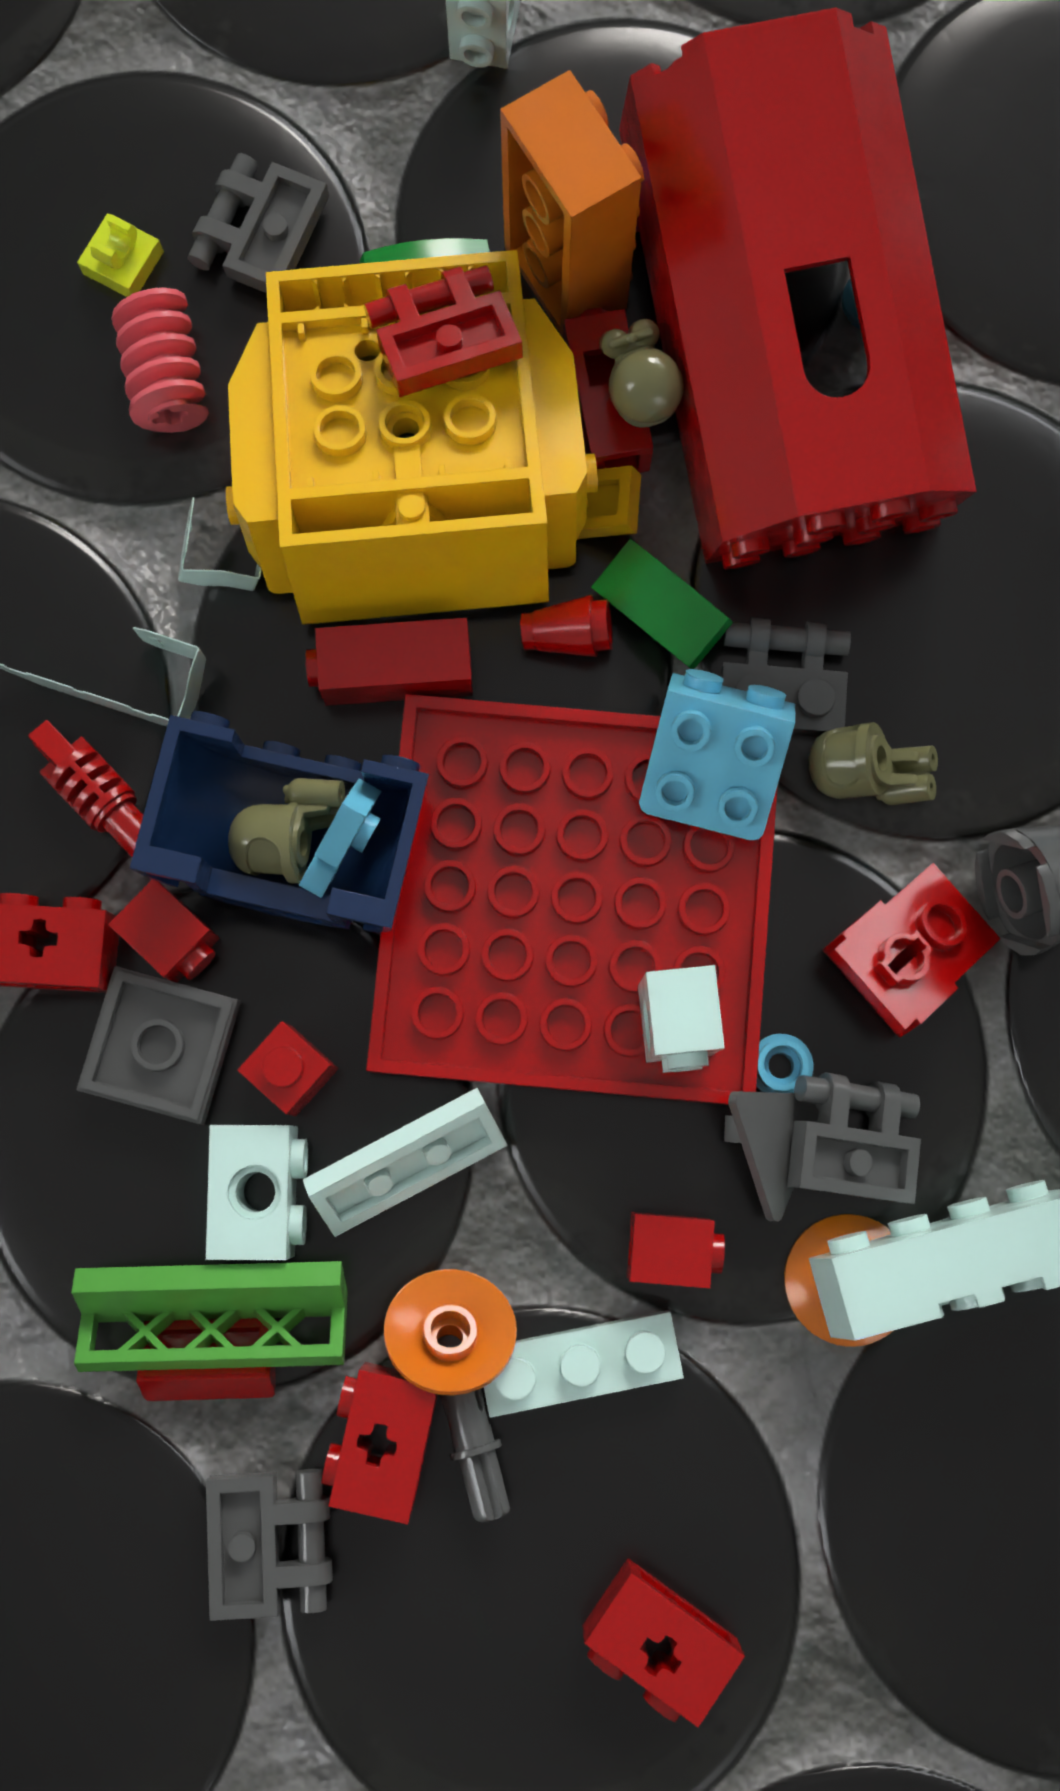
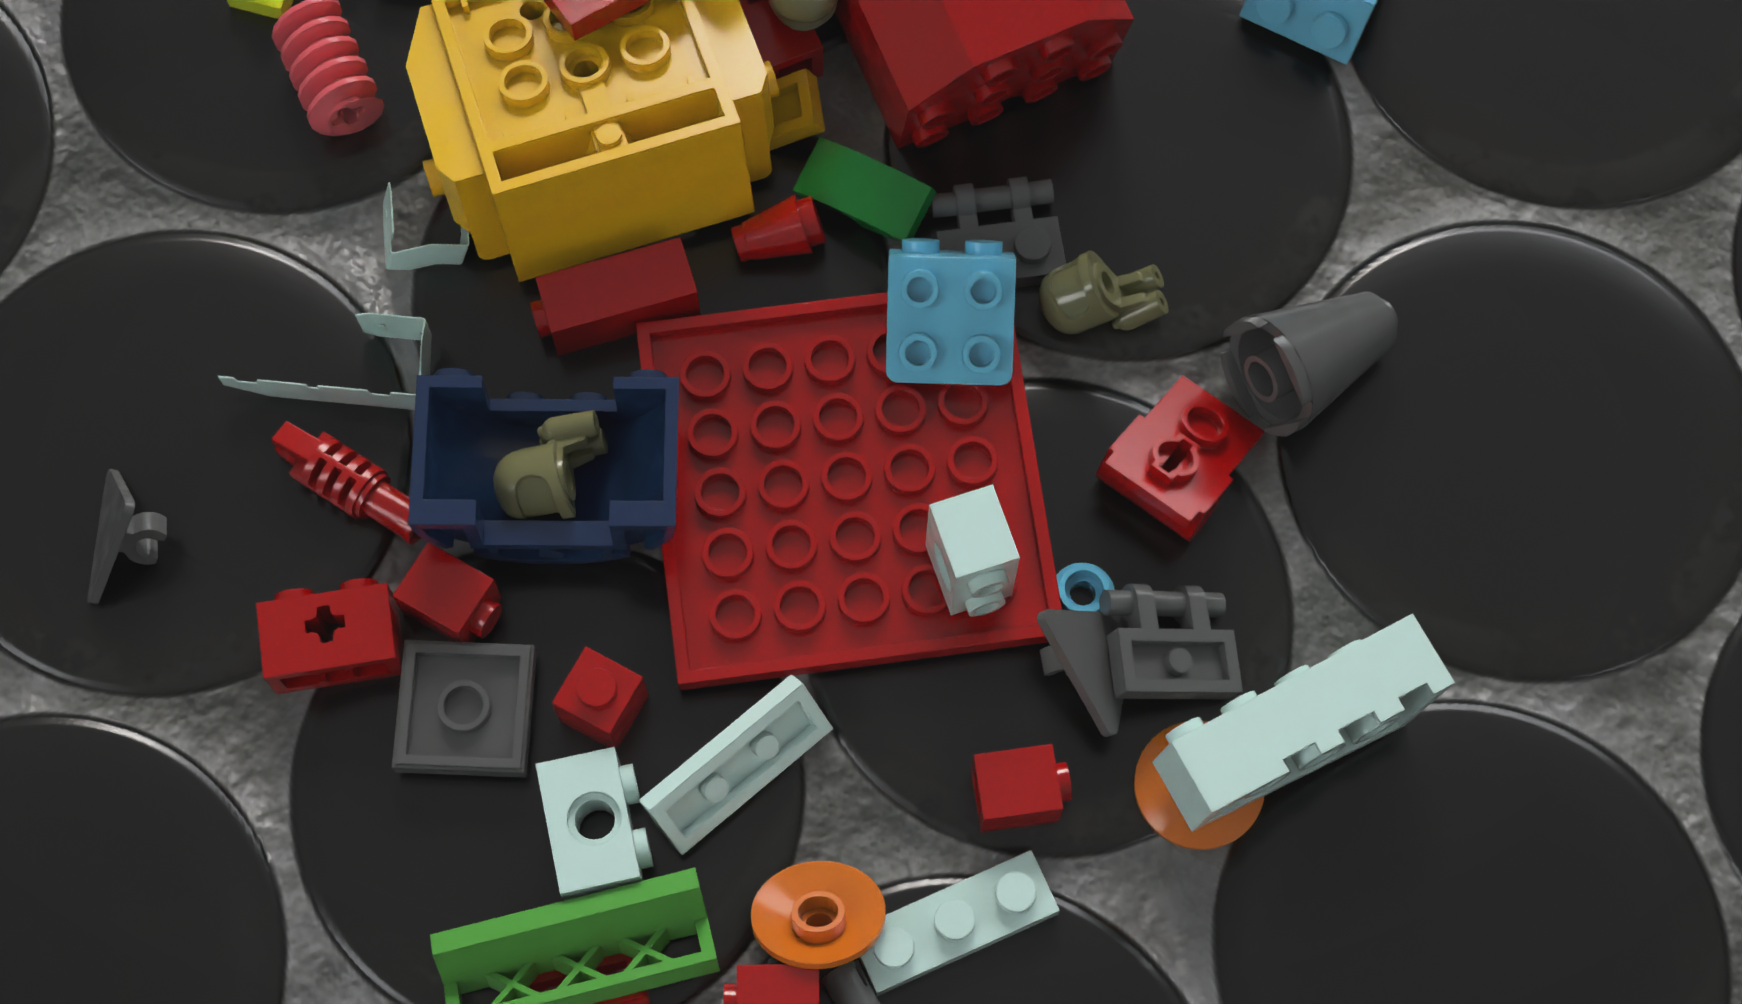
camera: 15 degrees left, 10 degrees down
medium azure plate [299,778,382,898] -> none

